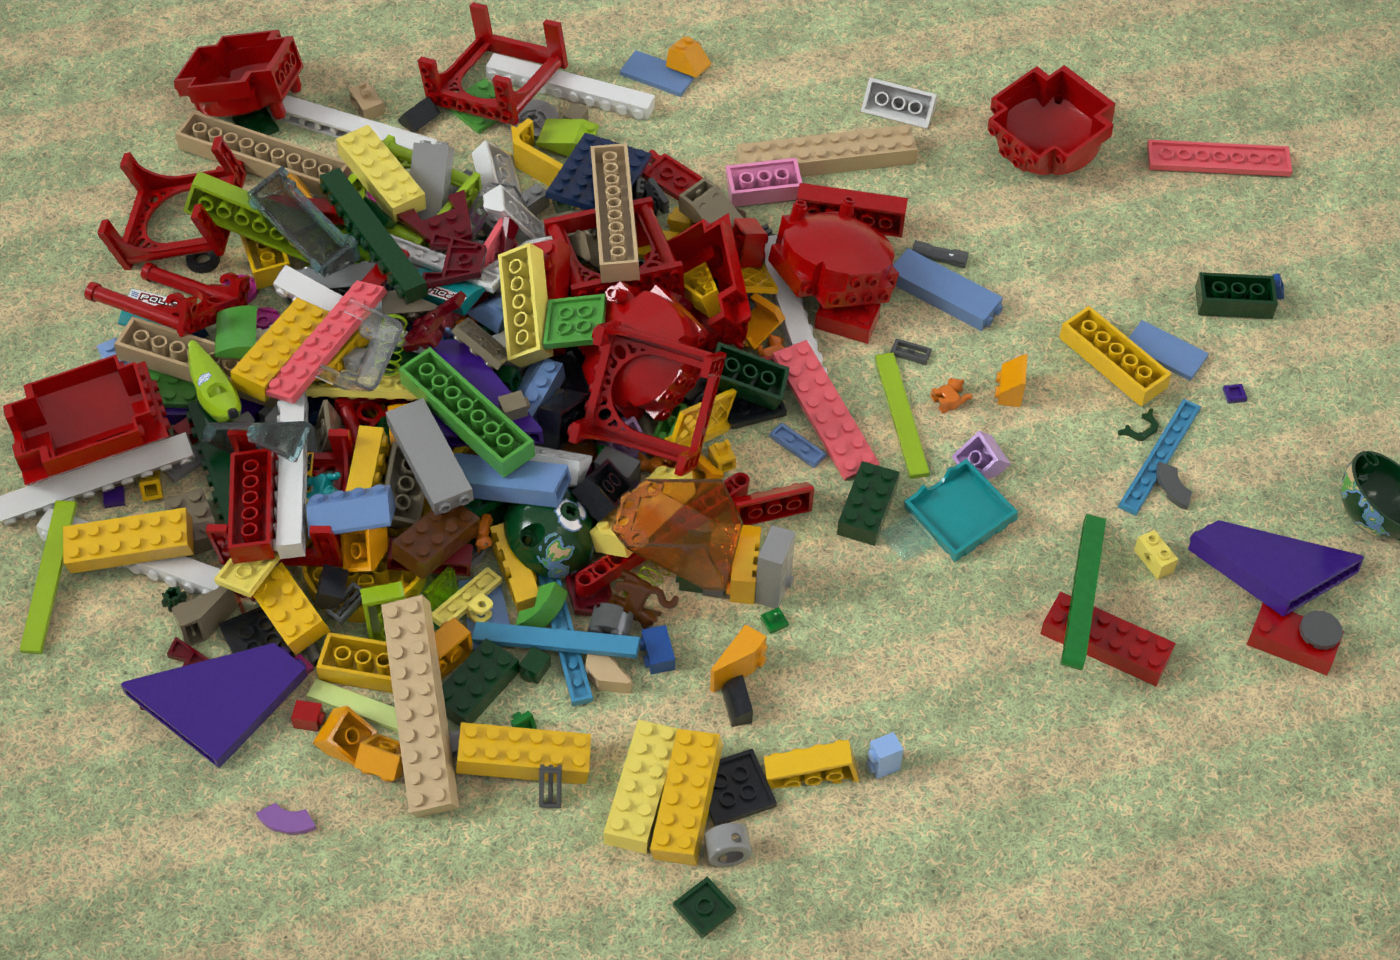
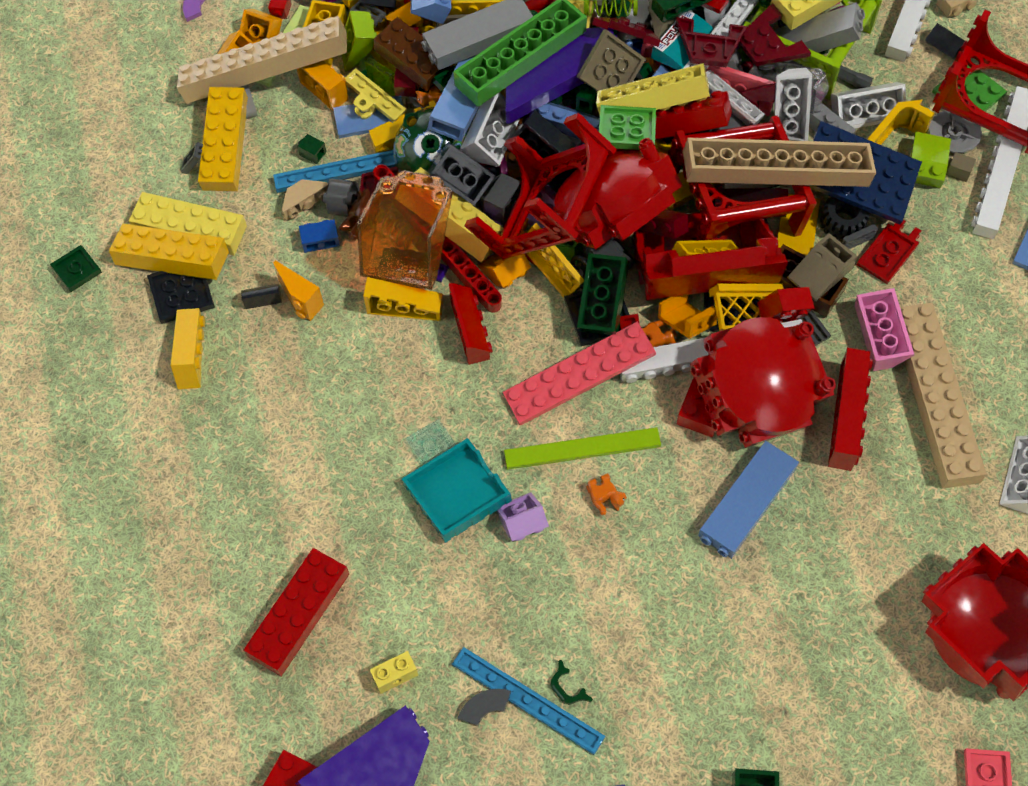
camera: 95 degrees right, 10 degrees up
dark green brick [442,638,519,726] -> none
dark azure tile [472,622,640,659] -> none
dark tan brick [498,390,531,421] -> none
green tile [510,711,537,729] -> none
bright green brick [516,581,568,628] -> none
dark grey tile [633,178,644,200] -> none
light grey piece [704,823,752,867] -> none
yellow brick [708,439,736,473] -> none
light grey brick [755,525,796,609] -> none
green tile [760,607,789,634] -> none
medium blue tile [769,423,827,468] -> none
dark green brick [837,461,900,546] -> none
light blue brick [866,732,904,779] -> none
dark grey tile [890,338,932,365] -> none
dark grey axle [912,240,969,268] -> none
light orange slope [994,354,1028,407] -> none
yellow brick [1059,306,1172,407] -> none
green beam [1060,513,1106,671] -> none
medium blue tile [1129,320,1209,381] -> none

